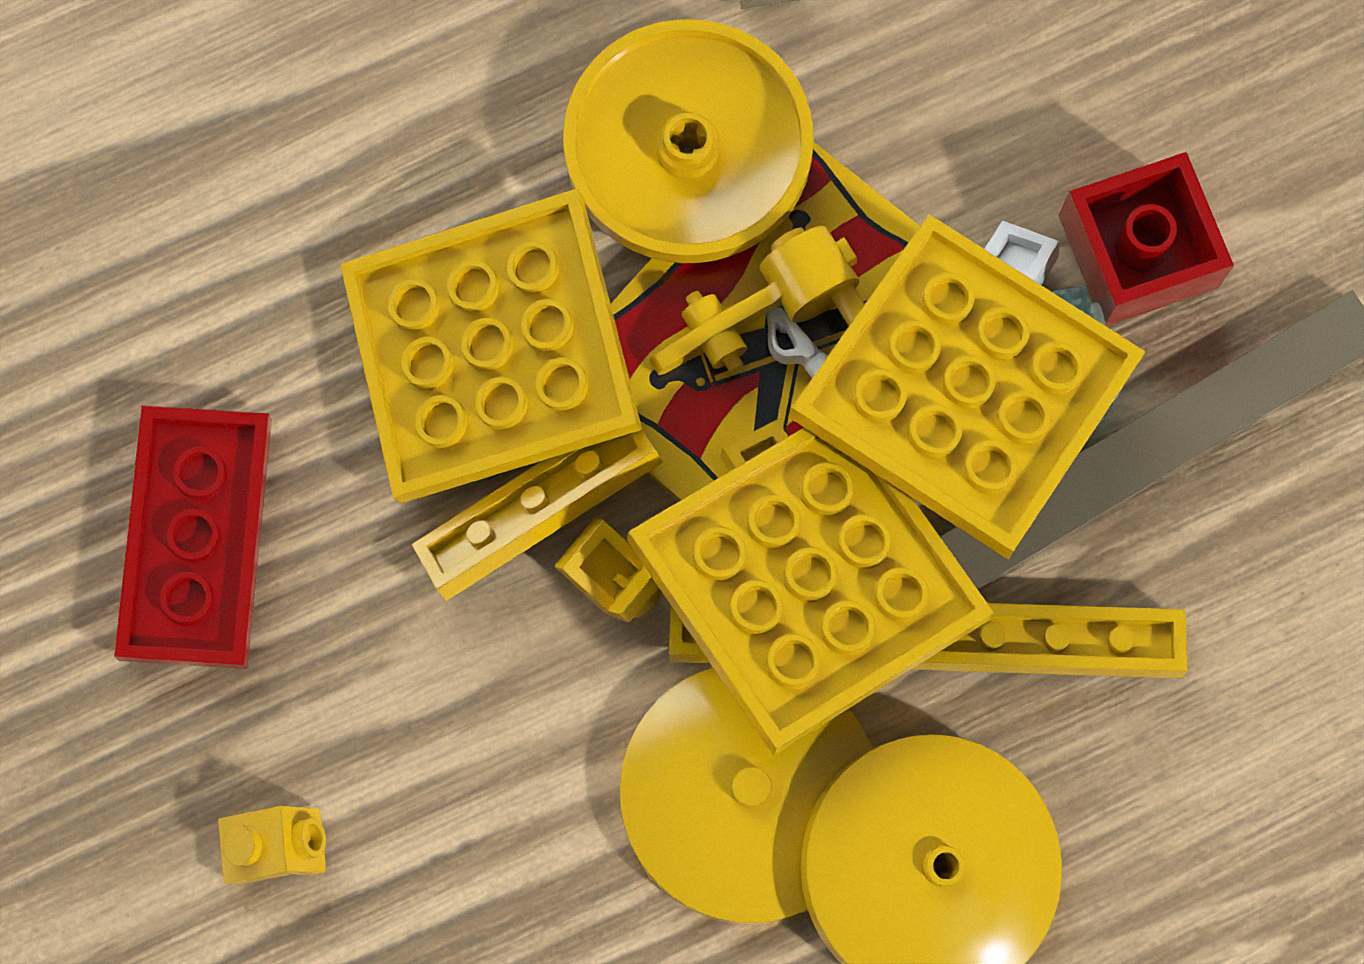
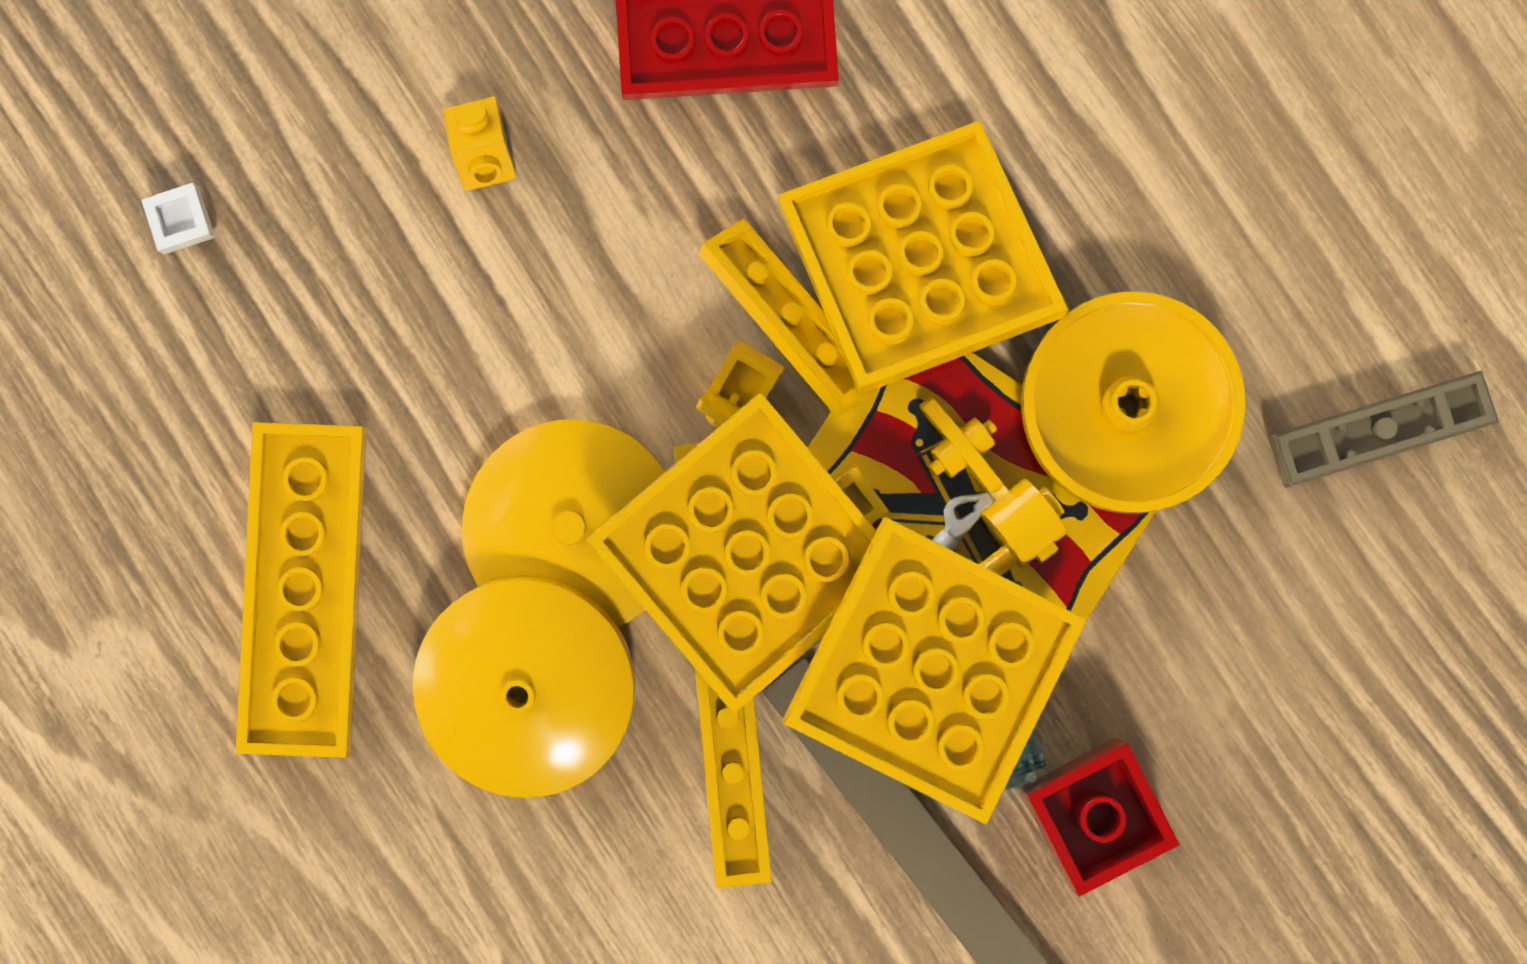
camera: 90 degrees right, 10 degrees up
white plate [985,221,1059,285] -> none

